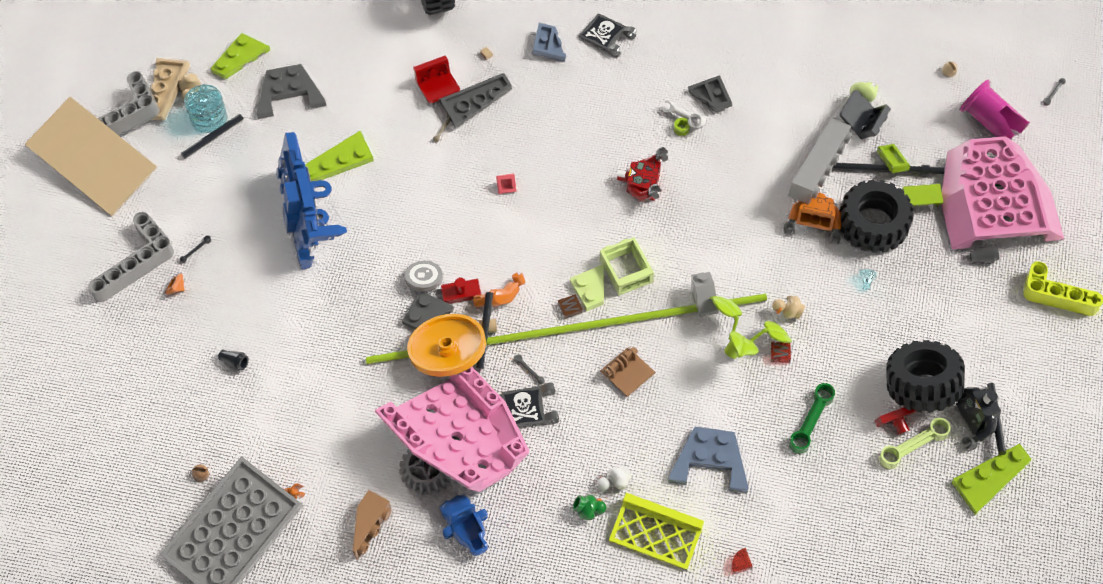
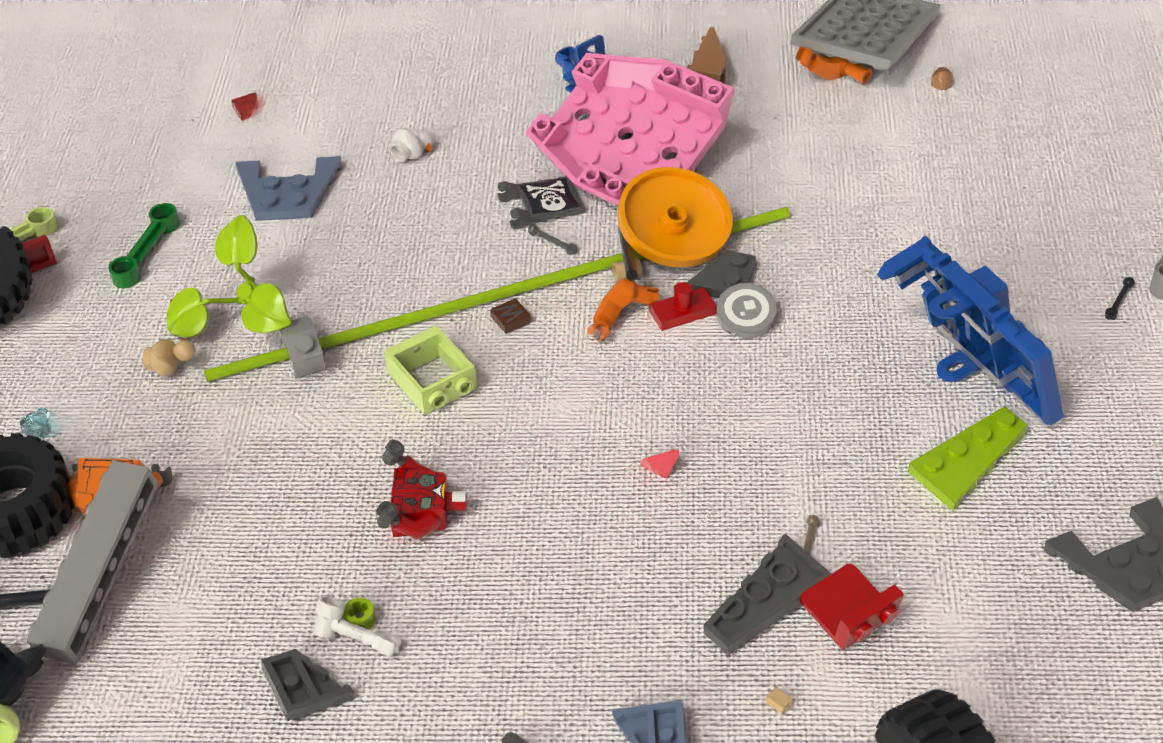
camera: 170 degrees right, 15 degrees down
orange slope [165,273,185,295] -> none
black cone [218,349,249,371] -> none
yellowish green wing [570,265,604,312] -> none
green animal [573,495,607,520] -> none
medium nougat hinge [600,346,656,397] -> none
neon yellow fence [609,493,704,570] -> none

